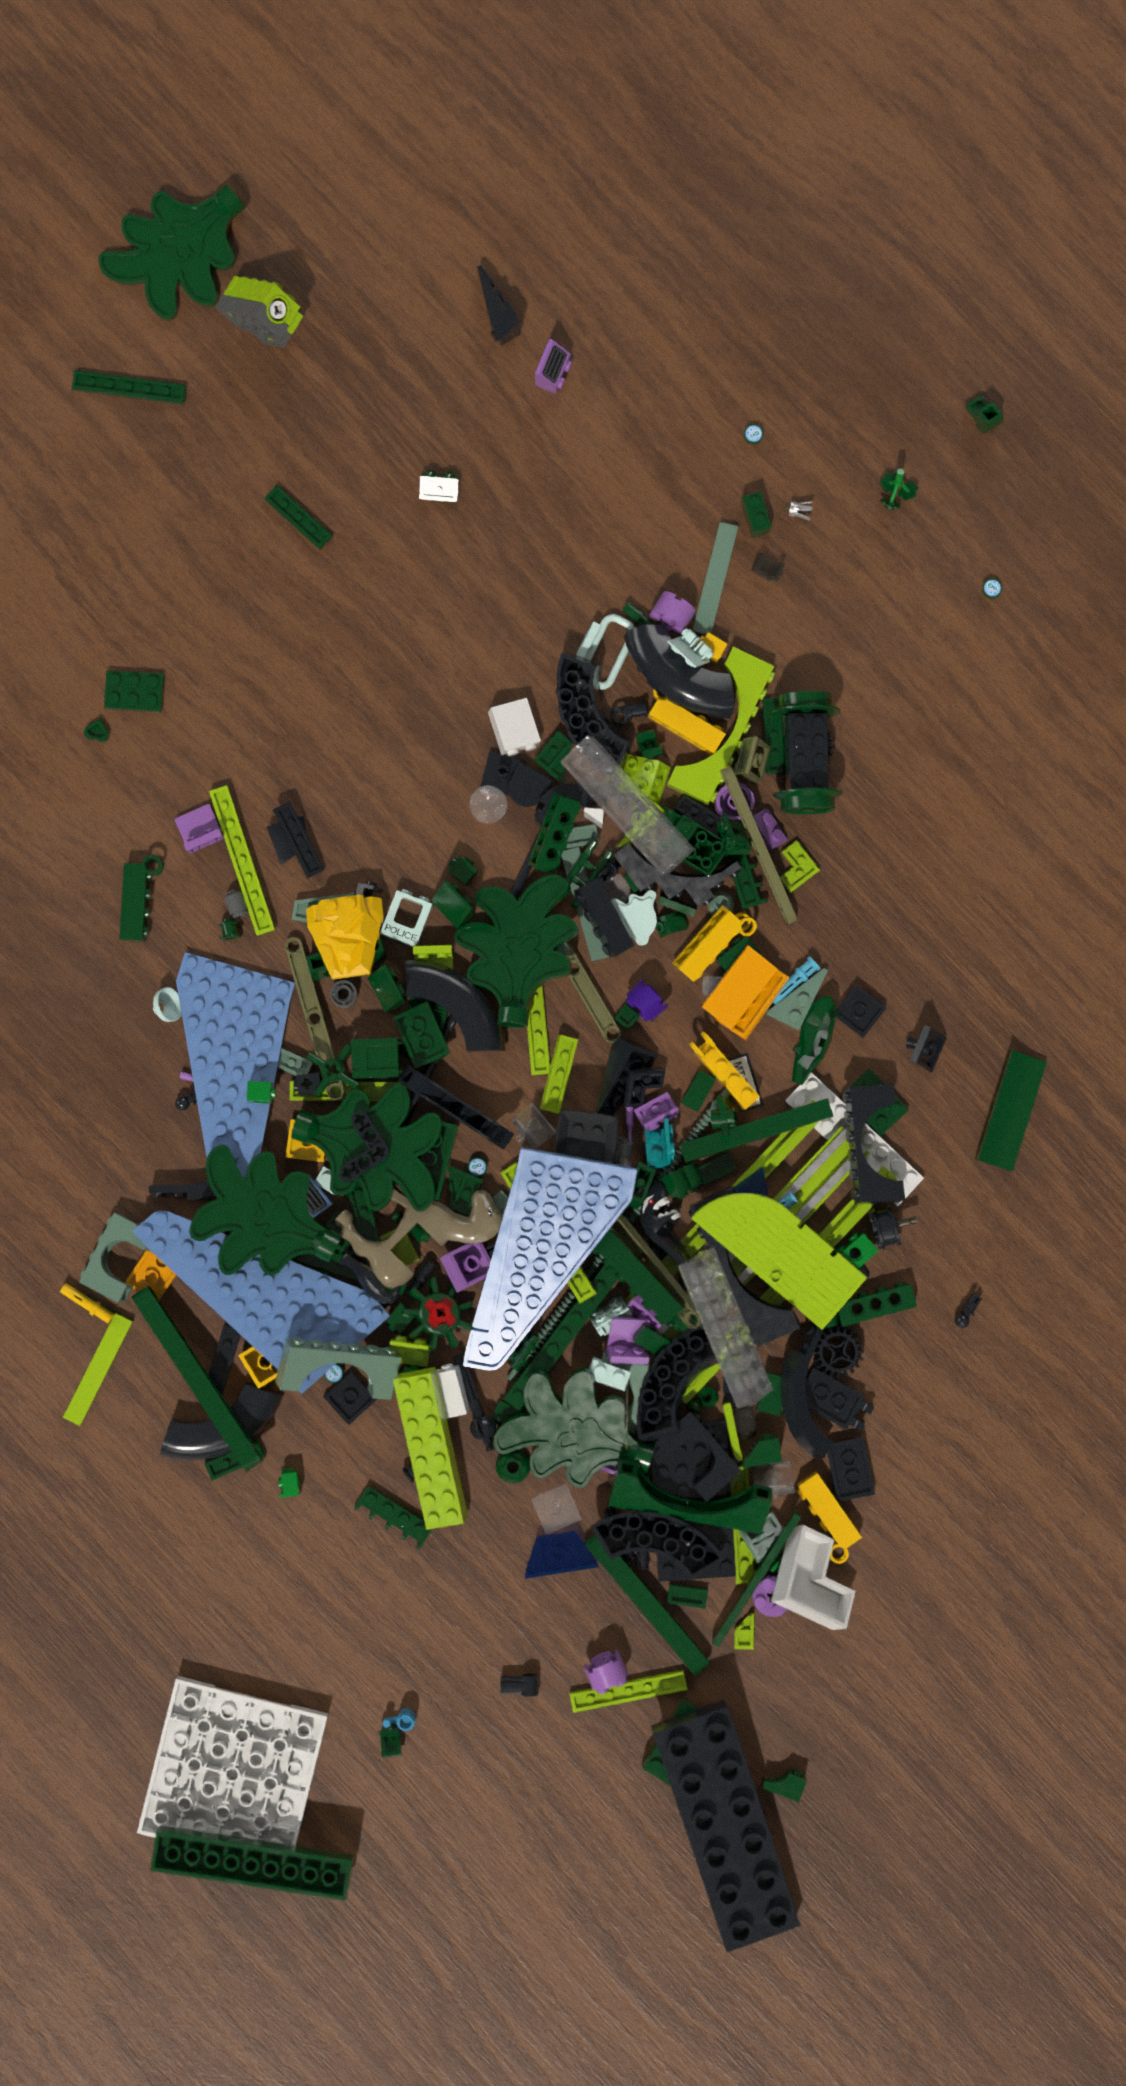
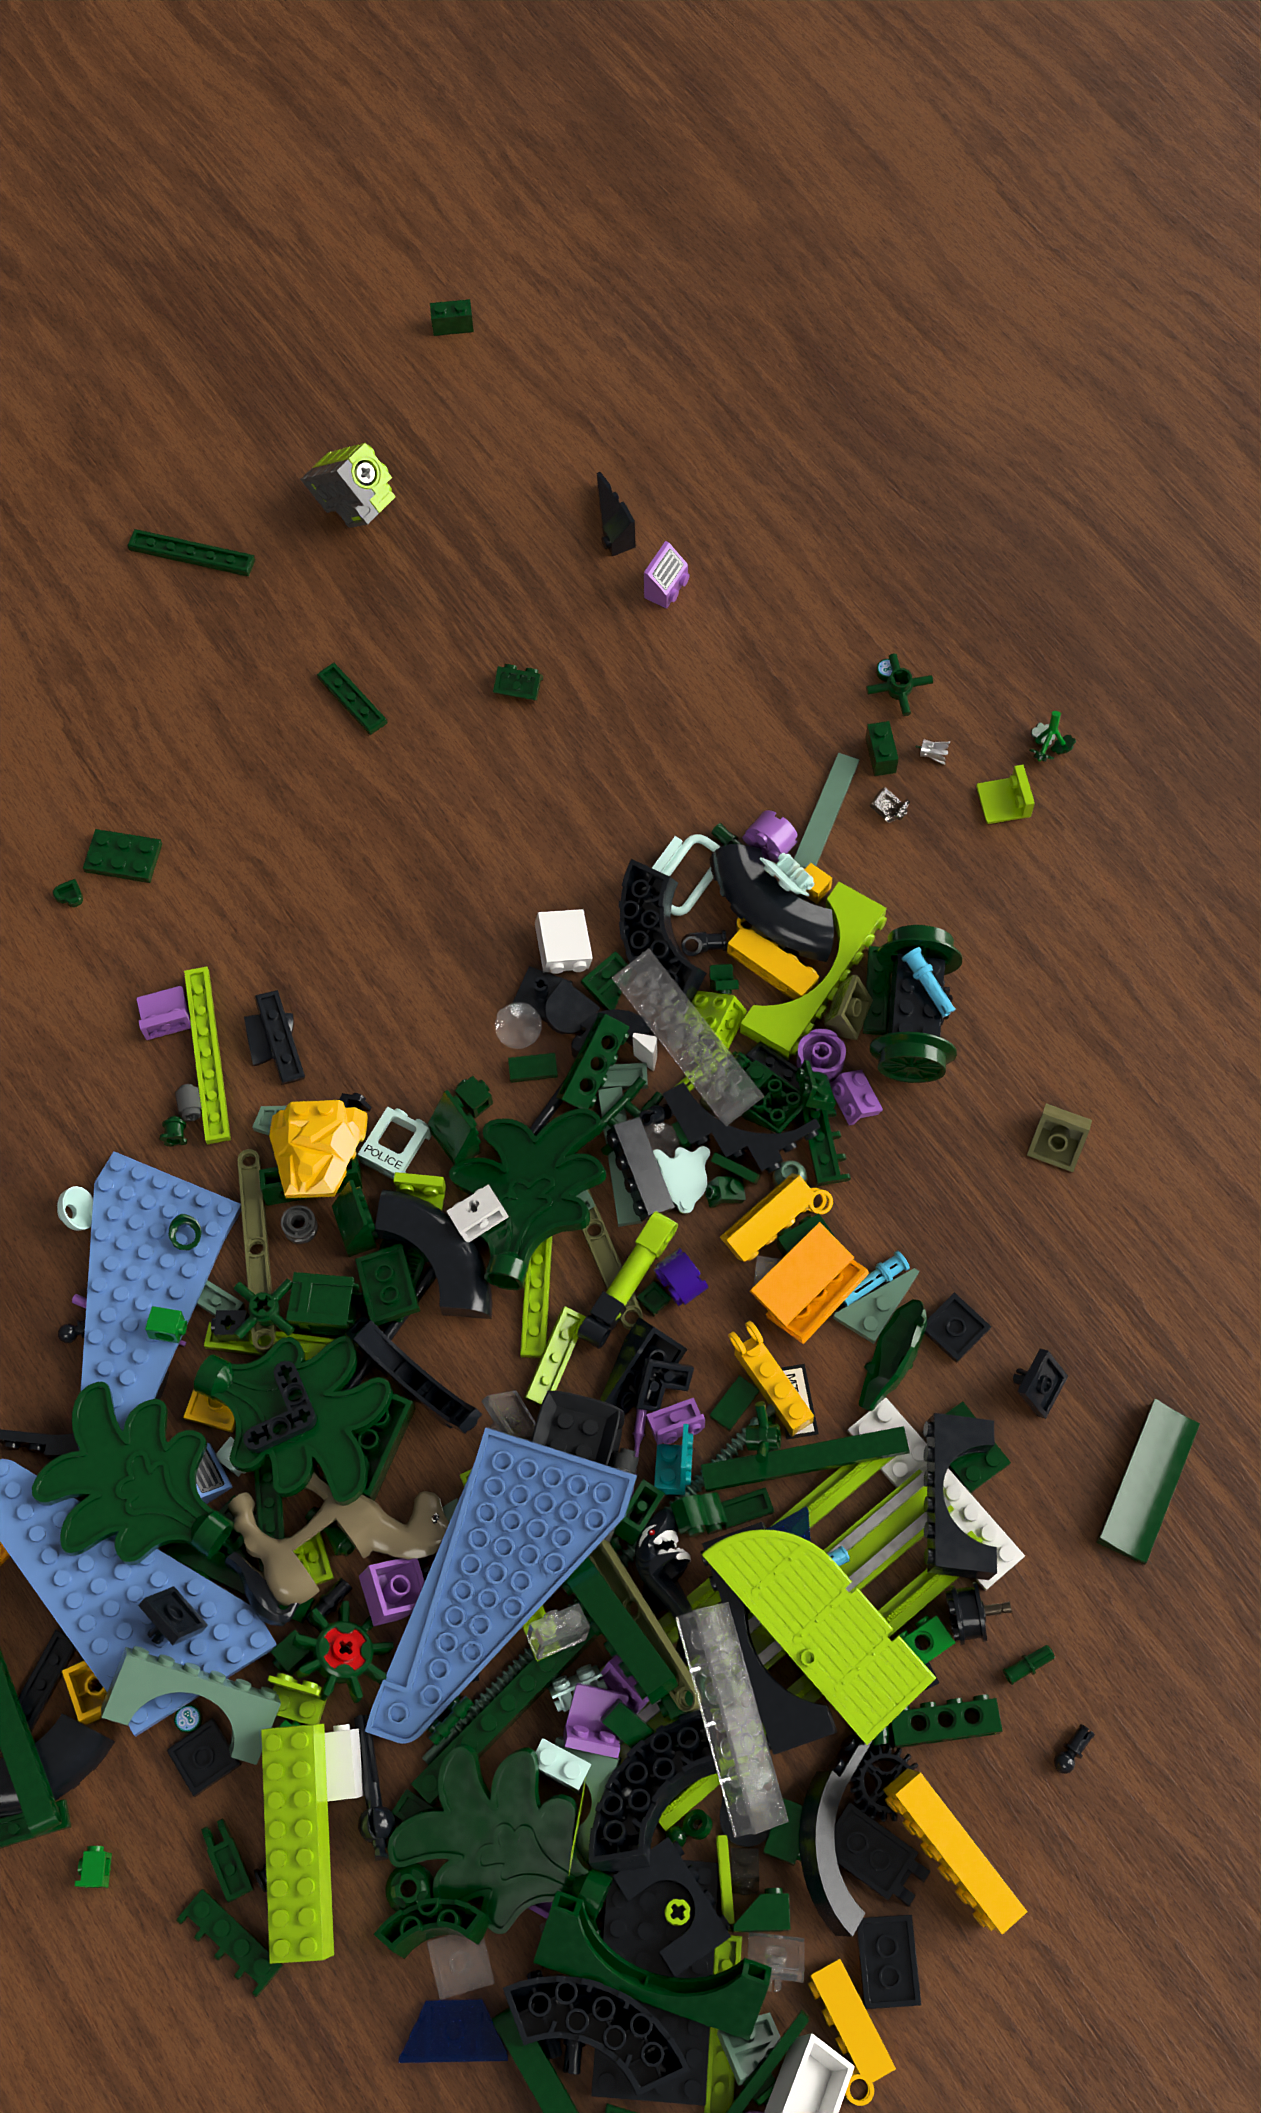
camera: 10 degrees right, 20 degrees down
dark green plant [98,184,245,321] -> none
dark green hinge [119,855,164,942] -> none
dark green wing [448,1166,484,1216] -> none
tile [468,1157,487,1177] -> none
olive beam [720,766,797,925] -> none
lime tile [779,840,820,894] -> none
dark green brick [965,395,1004,434] -> none
tile [982,579,1002,599] -> none
none -> black tile [138,1586,208,1646]
none -> dark green piece [168,1214,202,1251]
none -> dark green hinge [201,1818,255,1903]
none -> dark green brick [373,1898,489,1959]
none -> dark green brick [430,299,474,336]
none -> white brick [447,1184,509,1242]
none -> dark green tile [508,1053,558,1083]
none -> clear brick [526,1603,590,1660]
none -> lime piece [577,1211,678,1349]
none -> lime bush [664,1899,690,1926]
none -> dark green bar [866,653,933,716]
none -> yellow brick [883,1769,1027,1934]
none -> medium azure pin [902,947,956,1017]
none -> lime bracket [976,765,1035,824]
none -> dark green axle [1003,1645,1055,1685]
none -> olive slope [1027,1103,1092,1172]

